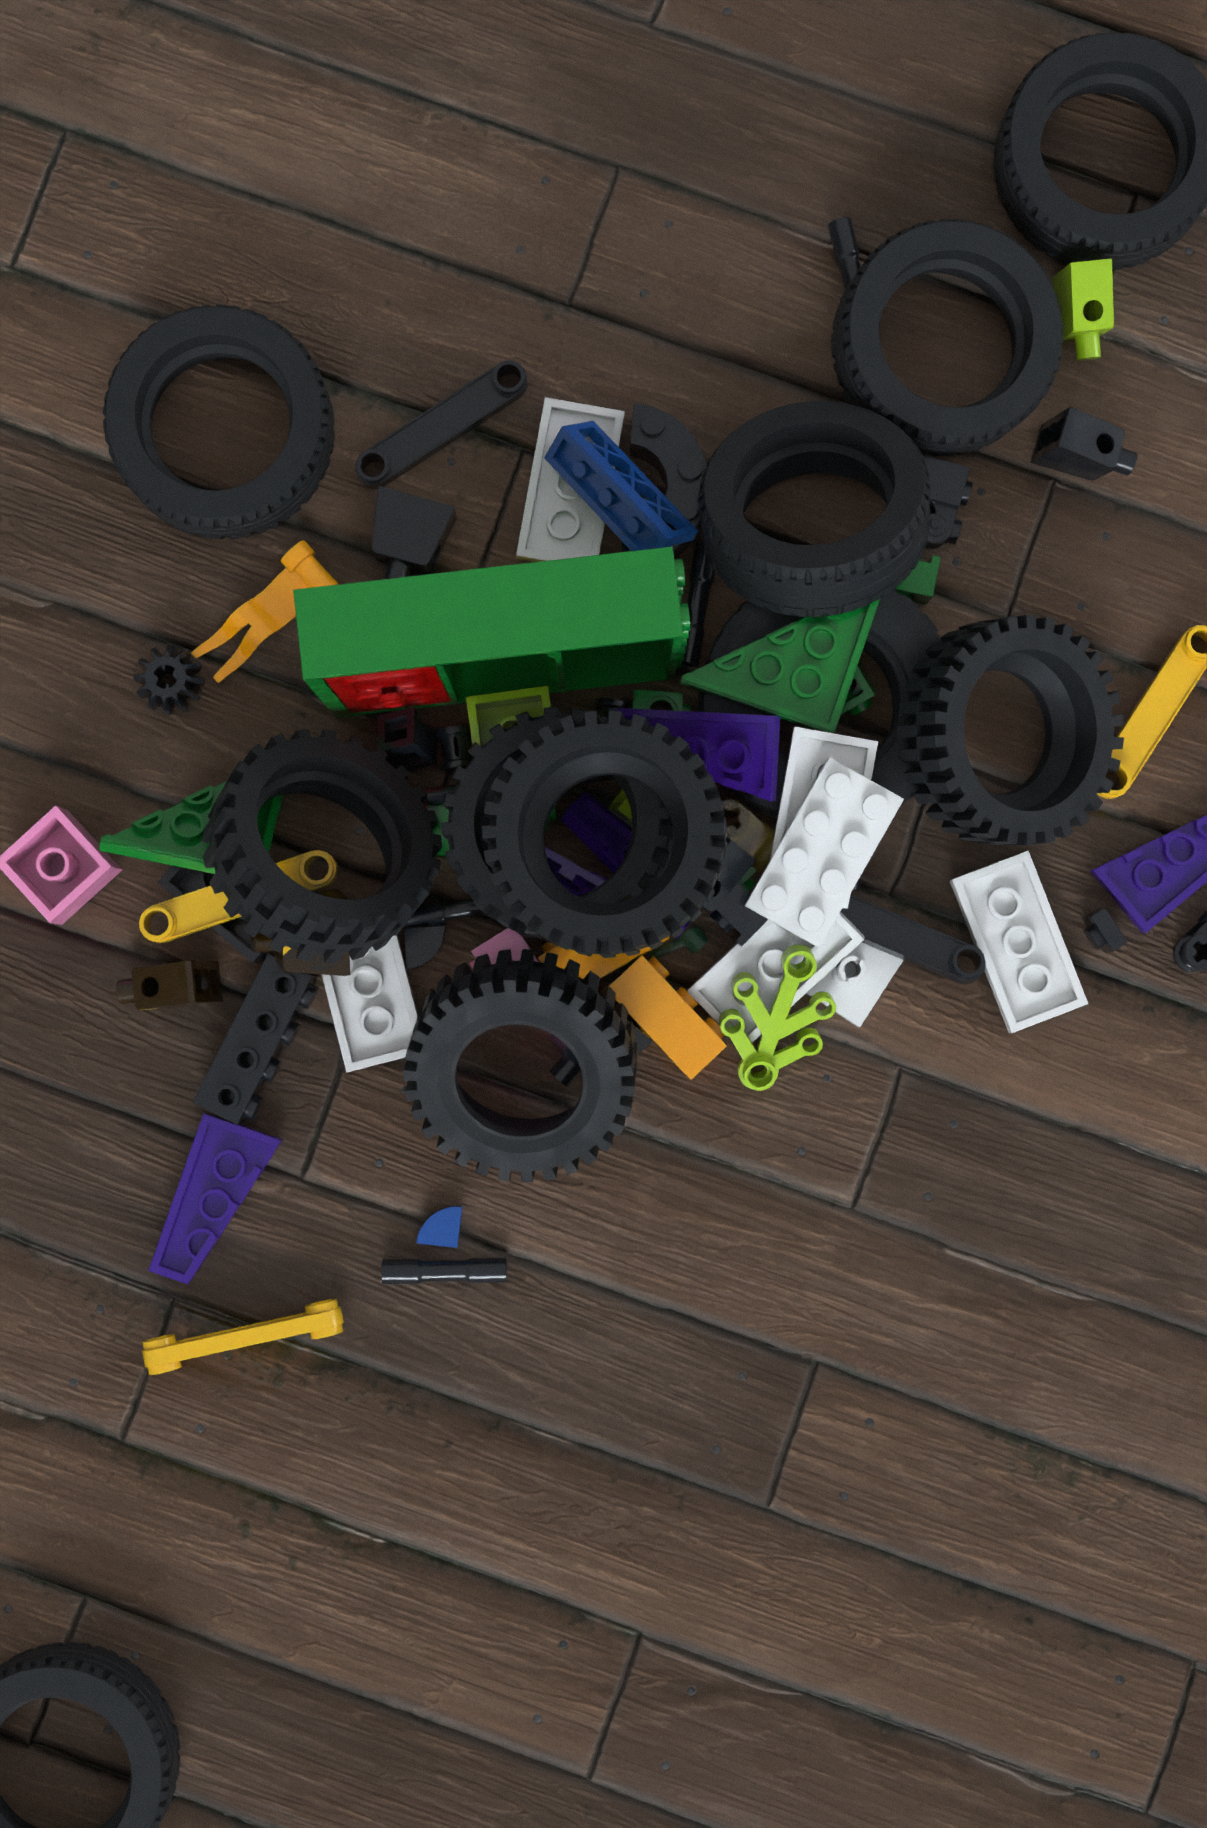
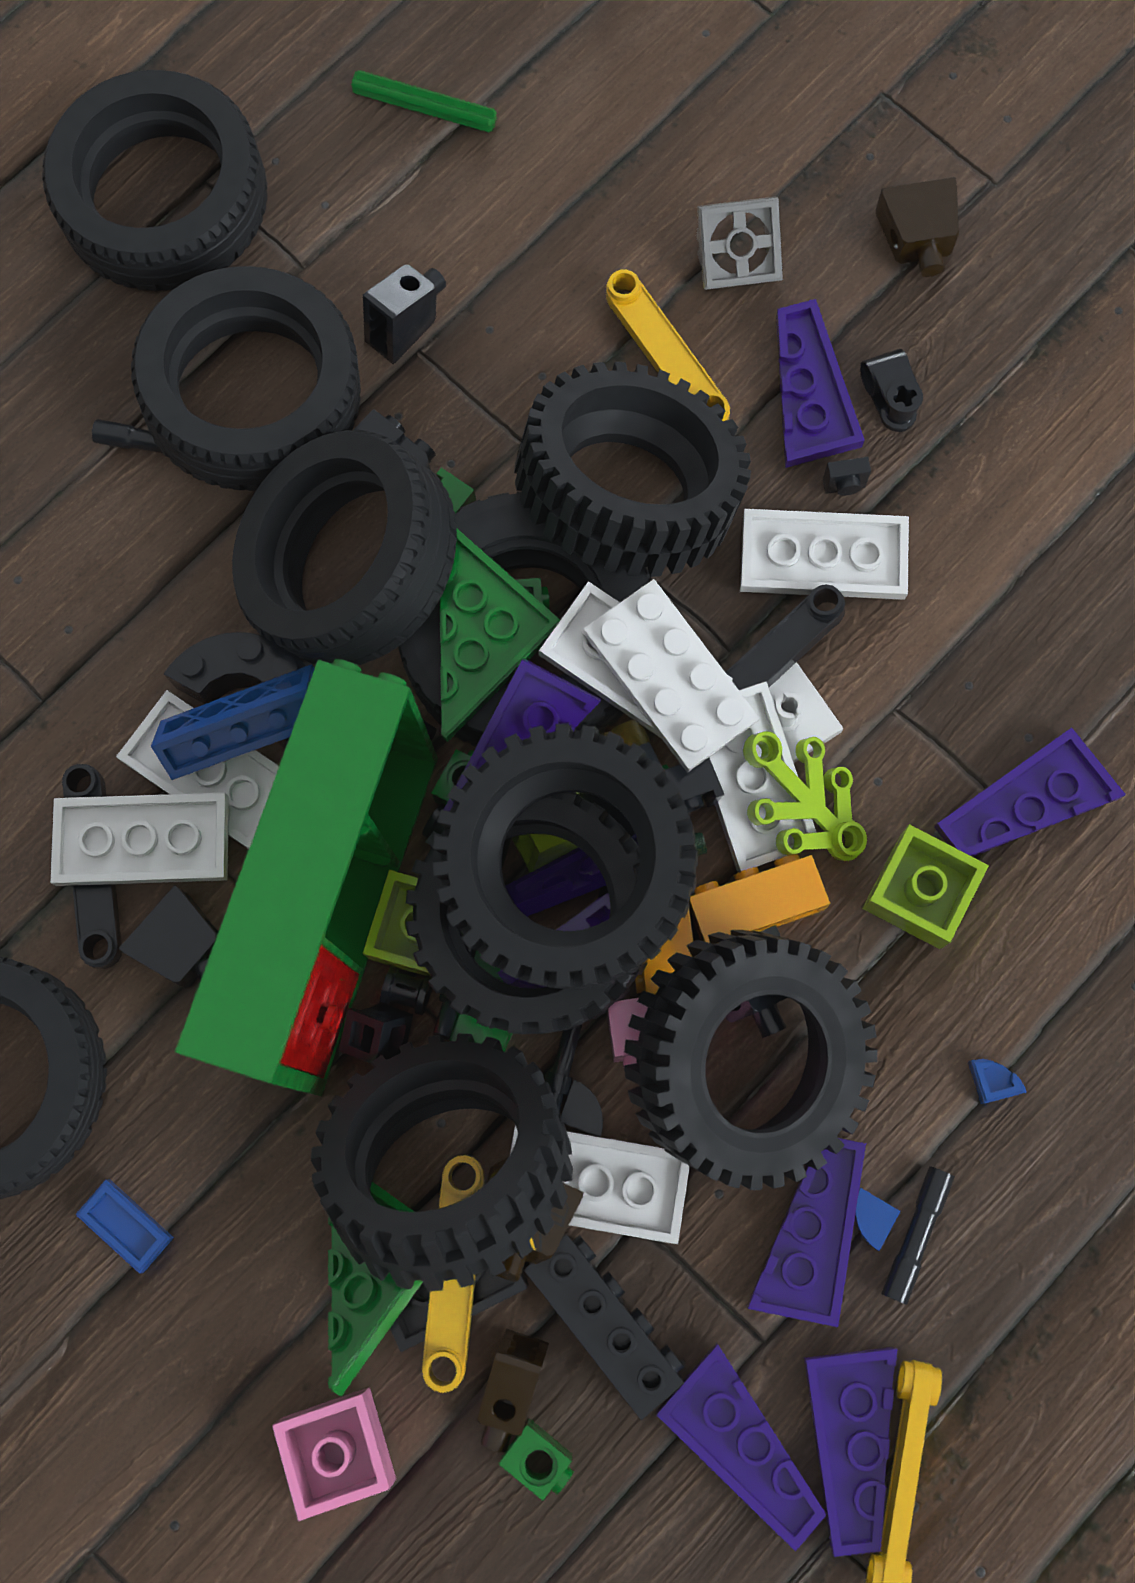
camera: 60 degrees left, 10 degrees down
black gear [133,644,205,715] -> none
light orange flag [191,540,338,684] -> none
lime torso [1053,258,1114,361] -> none
none -> white plate [50,793,229,886]
none -> blue tile [75,1179,174,1274]
none -> green brick [499,1418,574,1501]
none -> dark purple wing [746,1138,866,1327]
none -> dark purple wing [804,1347,897,1557]
none -> lime brick [862,824,989,949]
none -> dark purple wing [934,728,1126,856]
none -> blue tile [968,1059,1027,1104]

